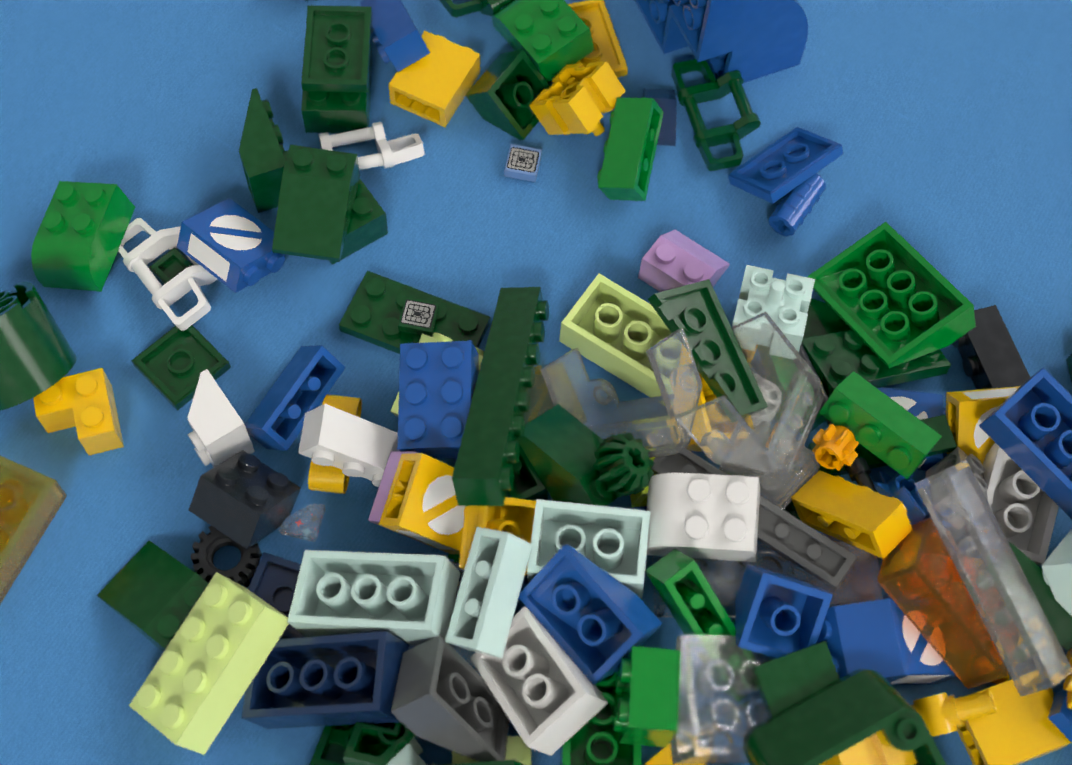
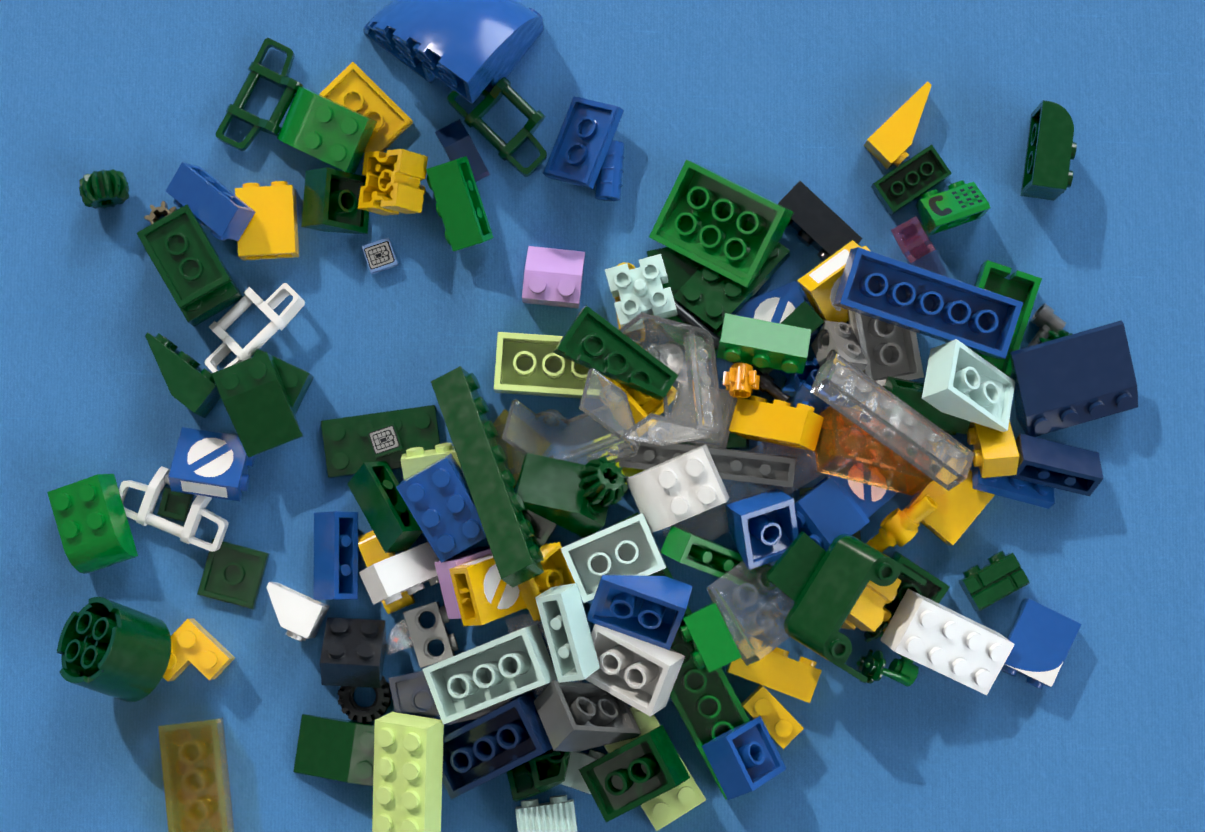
camera: 30 degrees left, 20 degrees up
none -> dark green brick [347,461,423,553]
none -> light grey brick [403,602,459,668]

